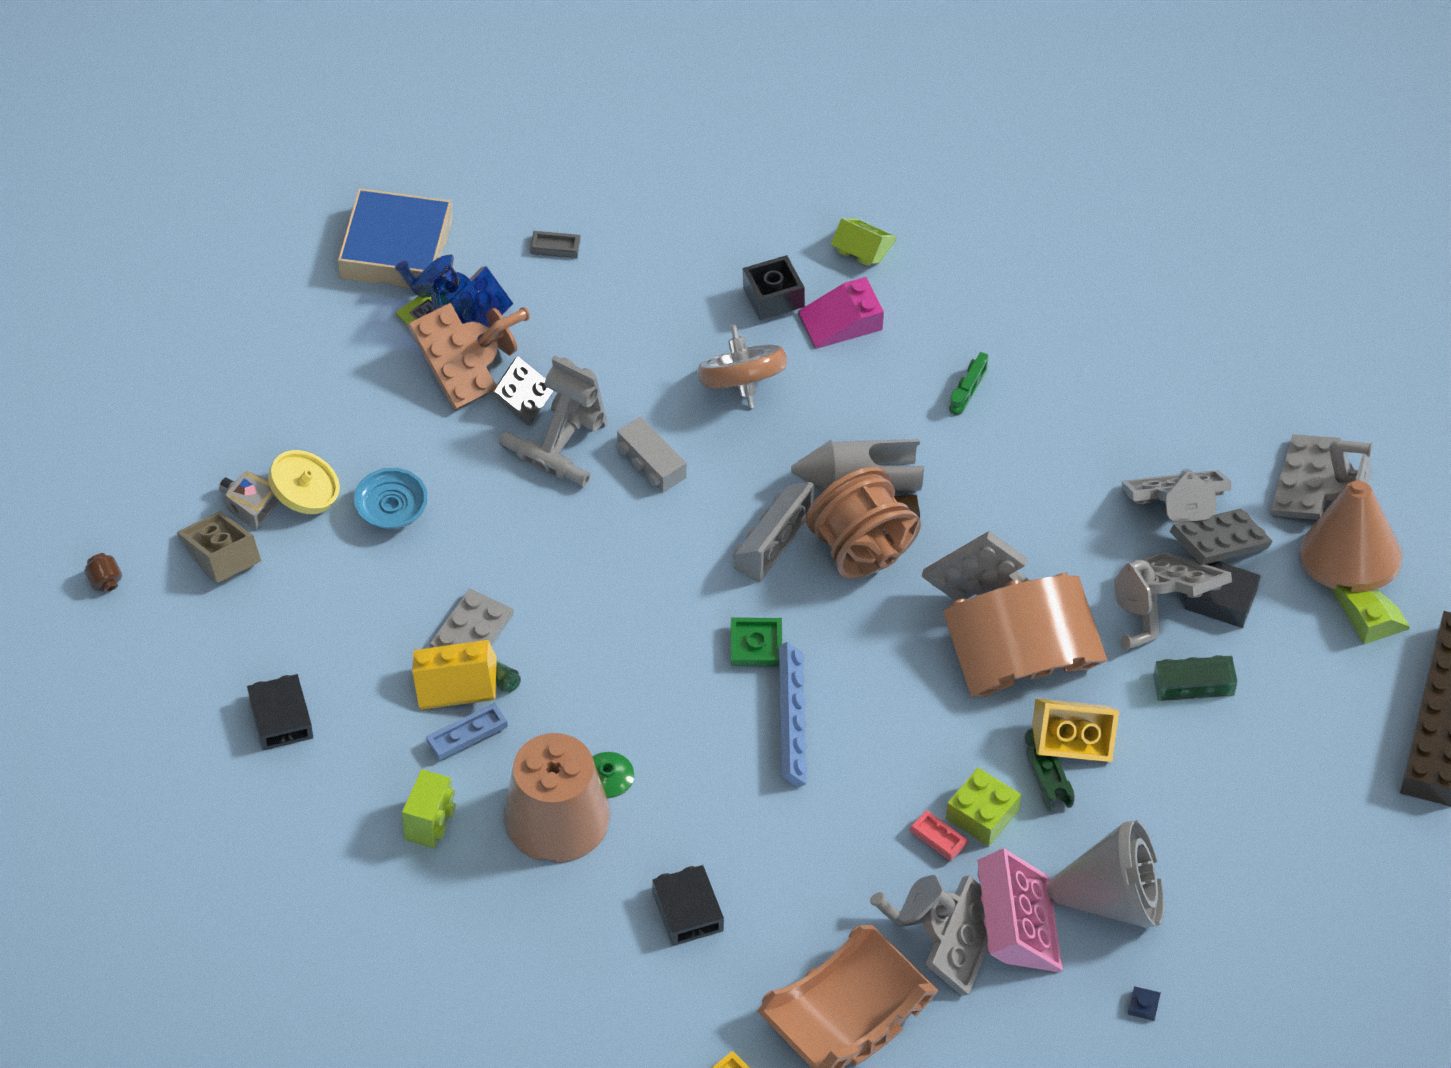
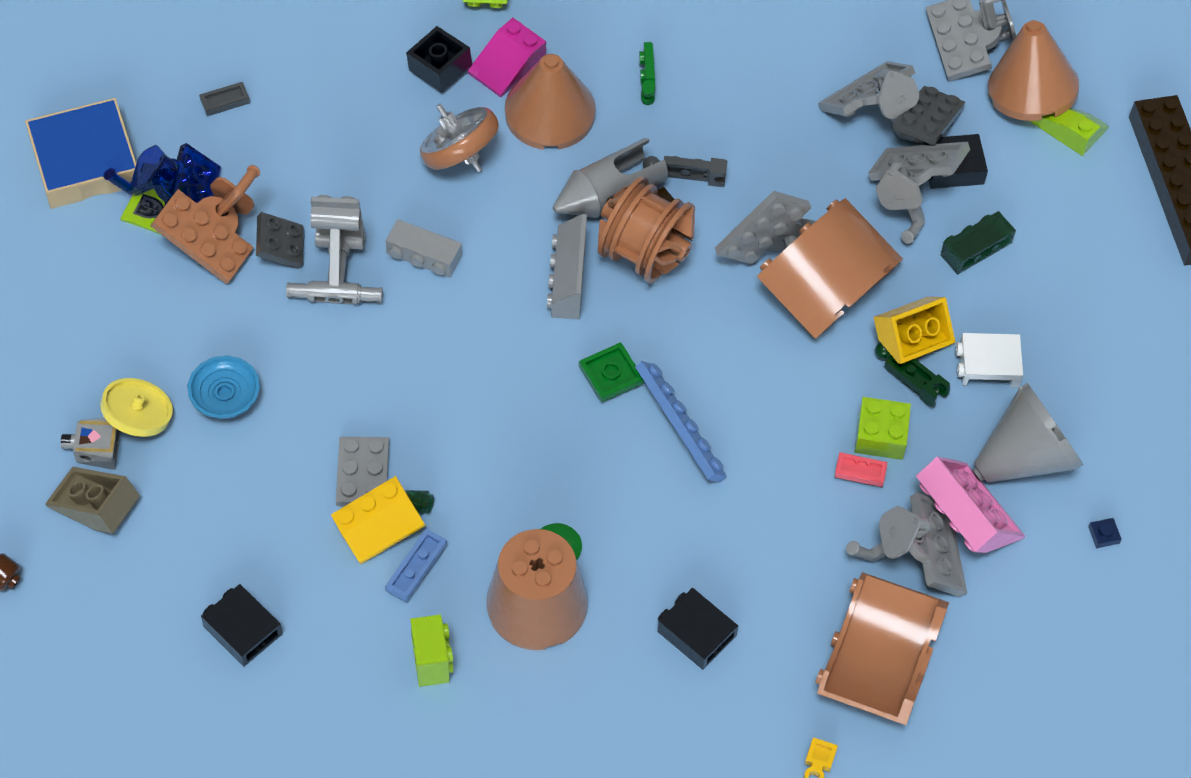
camera: 30 degrees left, 5 degrees up
none -> nougat cone [505,54,595,150]
none -> dark grey plate [643,156,727,187]
none -> white panel [956,333,1023,388]

